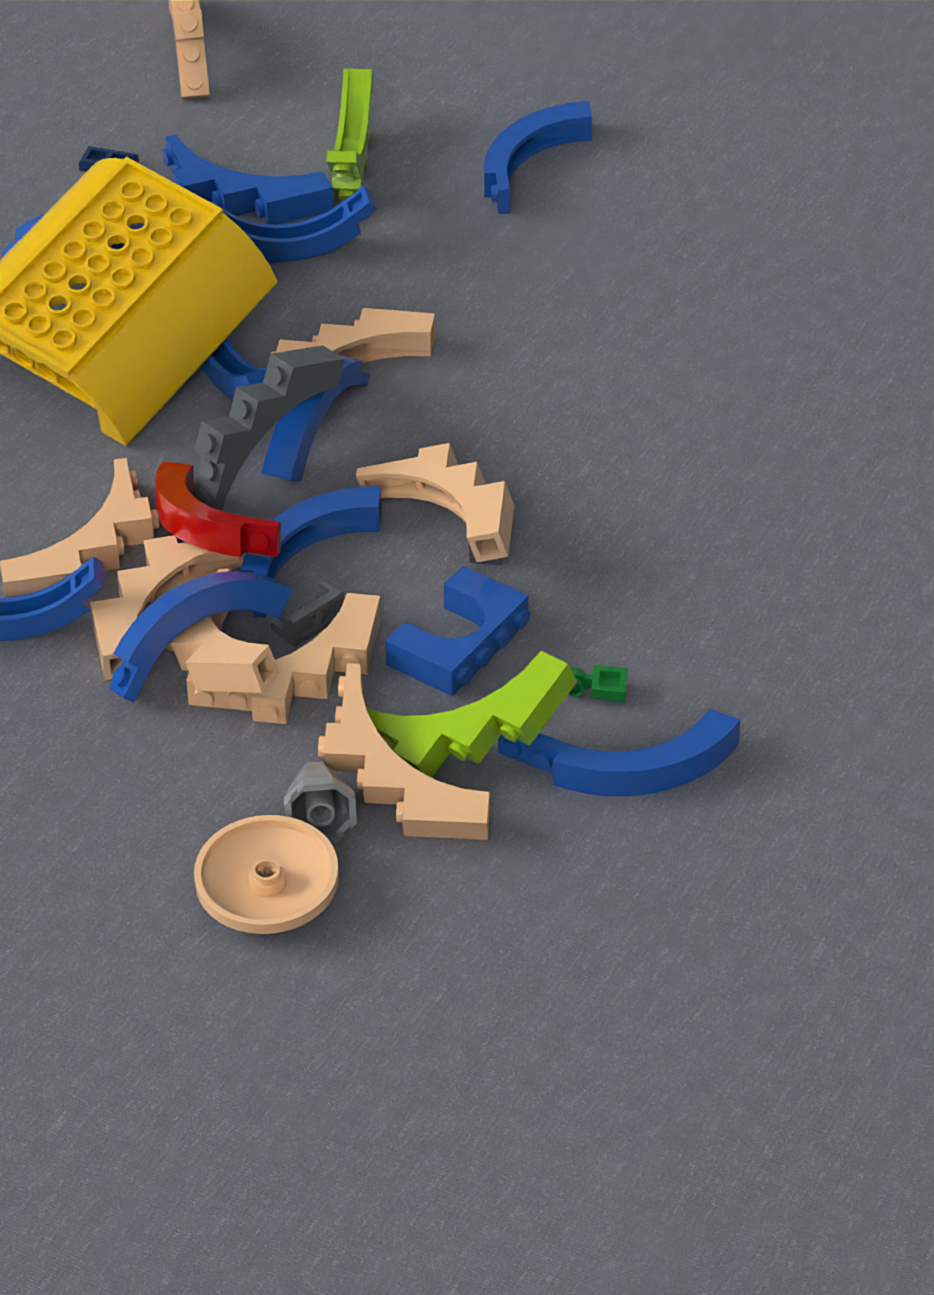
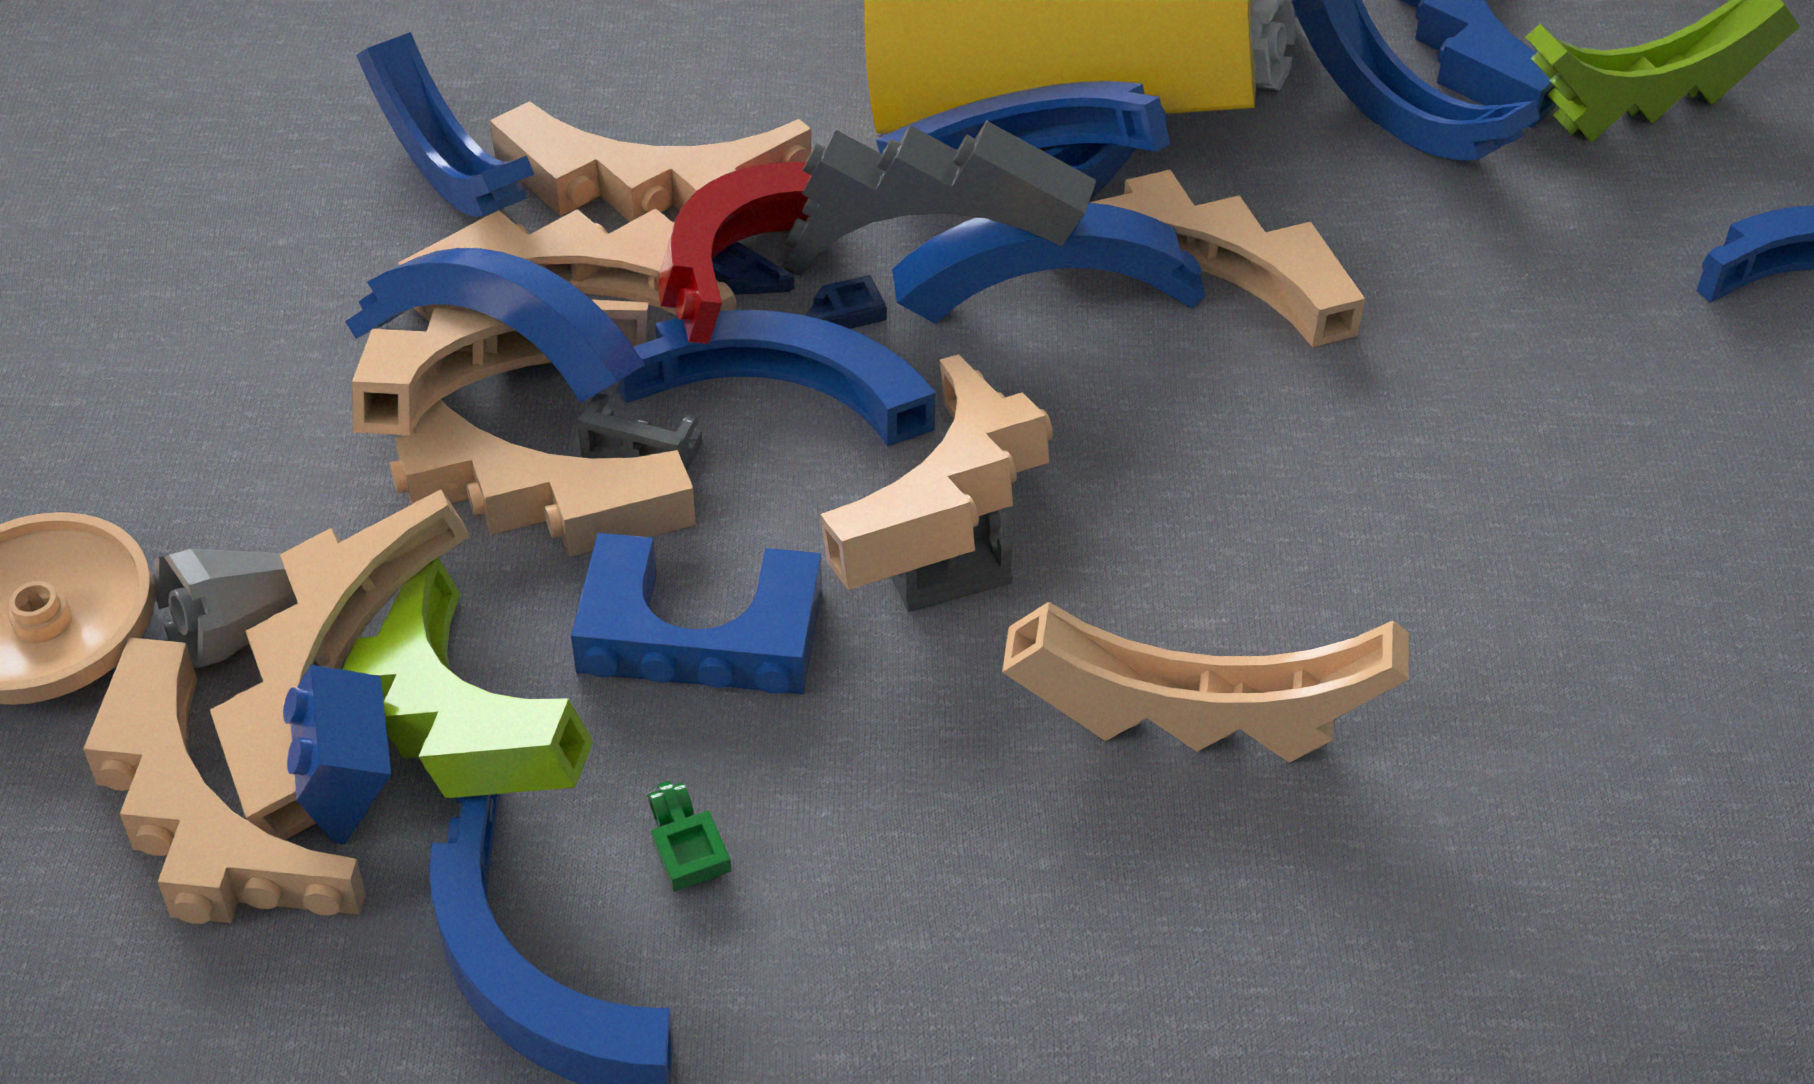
camera: 60 degrees right, 5 degrees up
none -> light nougat arch [83,637,366,924]
none -> blue slope [283,665,391,844]
none -> dark blue tile [805,275,887,329]
none -> blue arch [876,81,1171,154]
none -> light nougat arch [1002,602,1409,763]

